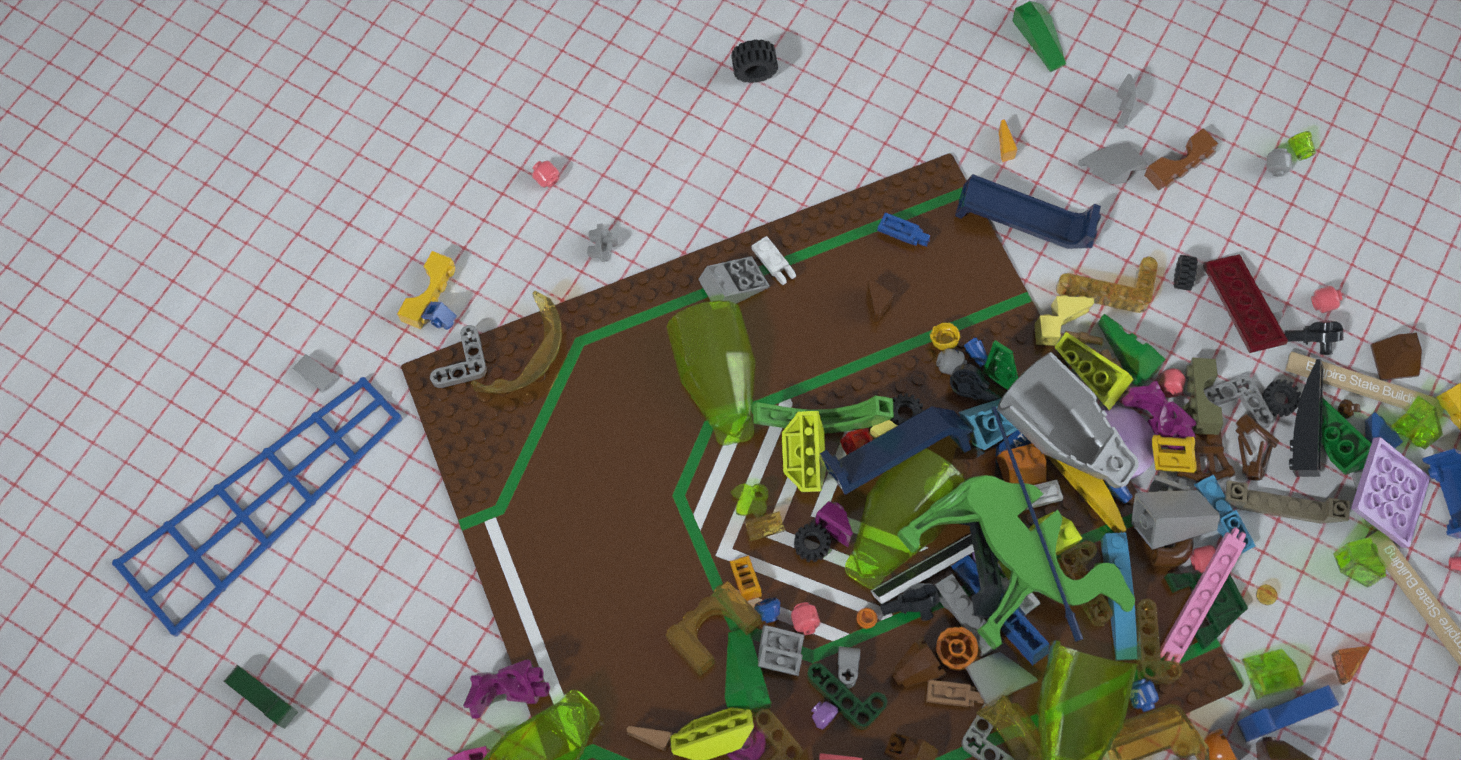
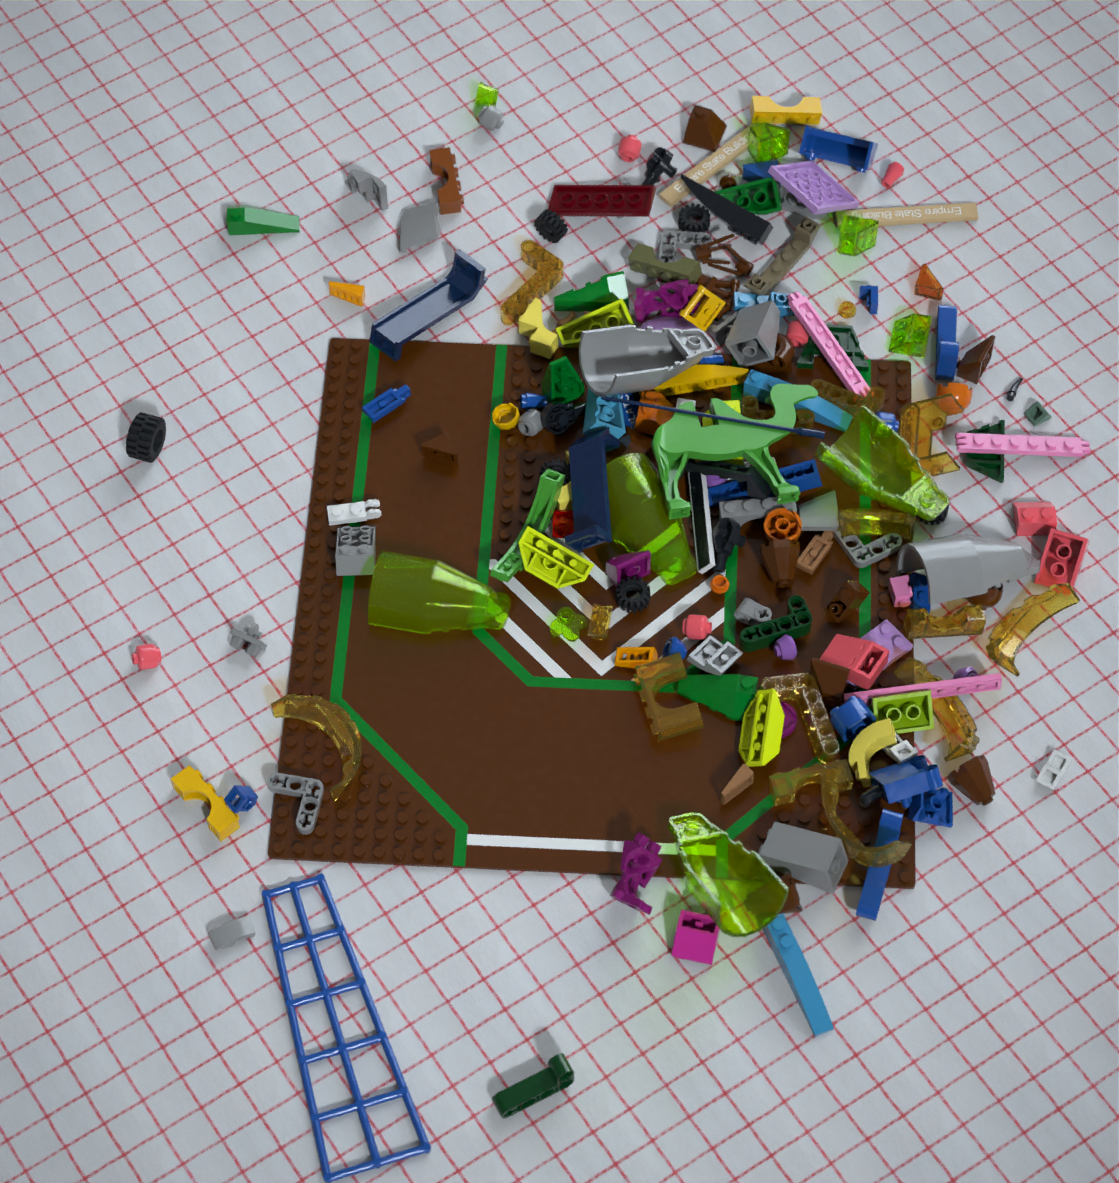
camera: 65 degrees left, 10 degrees down
coral head [1158,368,1186,398] -> none
none -> blue bracket [859,285,878,314]

